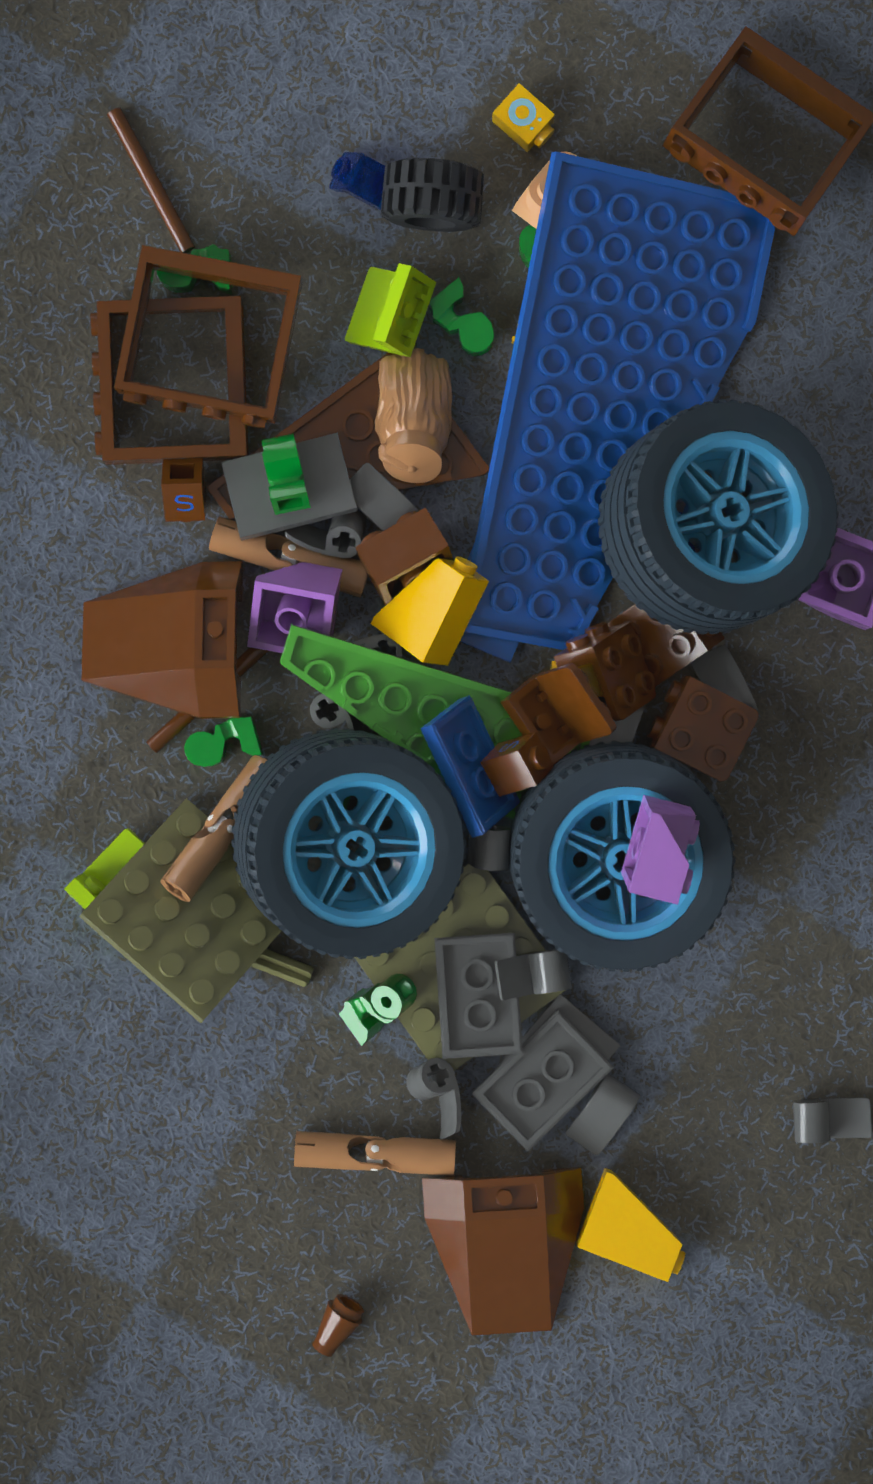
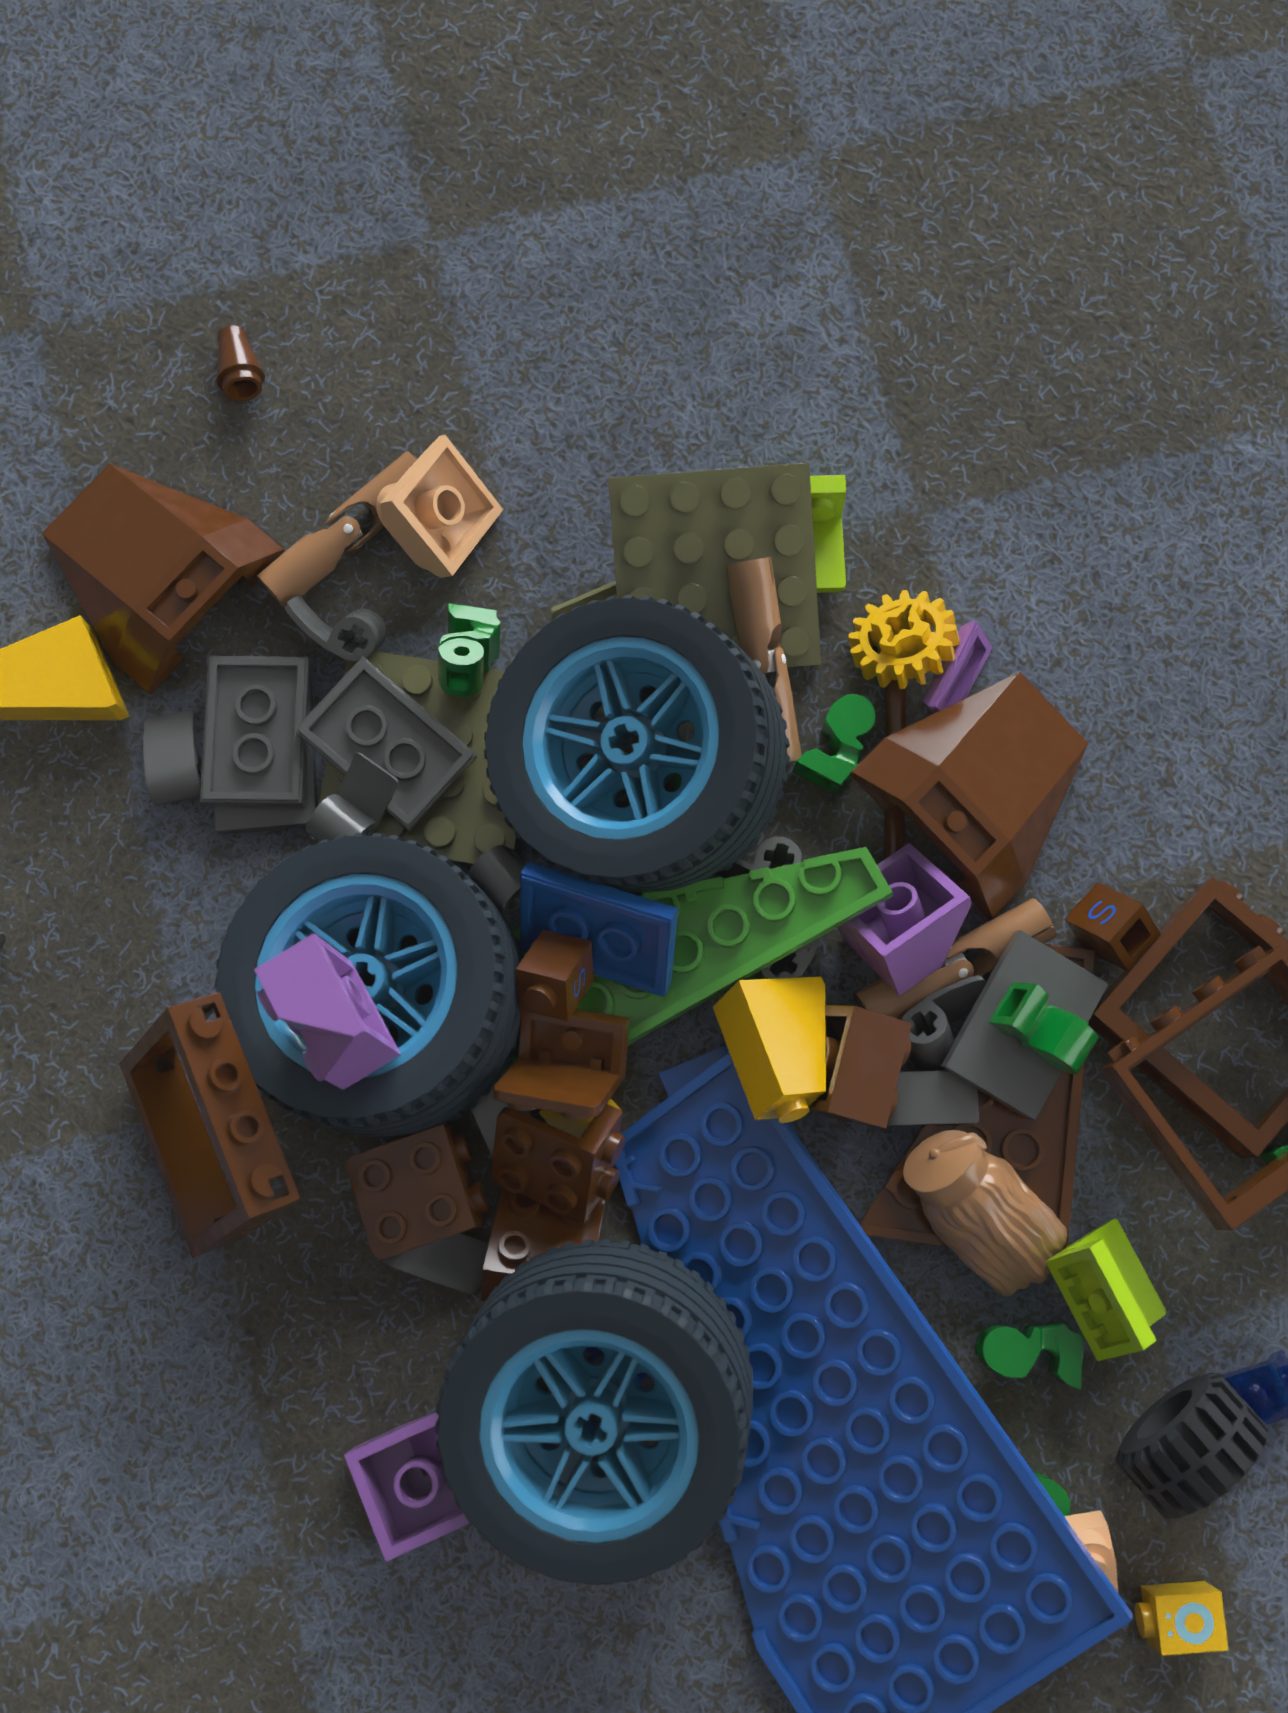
camera: 130 degrees right, 10 degrees down
none -> reddish brown window [119,992,300,1258]
none -> light nougat slope [376,435,503,578]
none -> yellow gear [848,590,960,689]
none -> medium lavender tile [922,621,992,714]

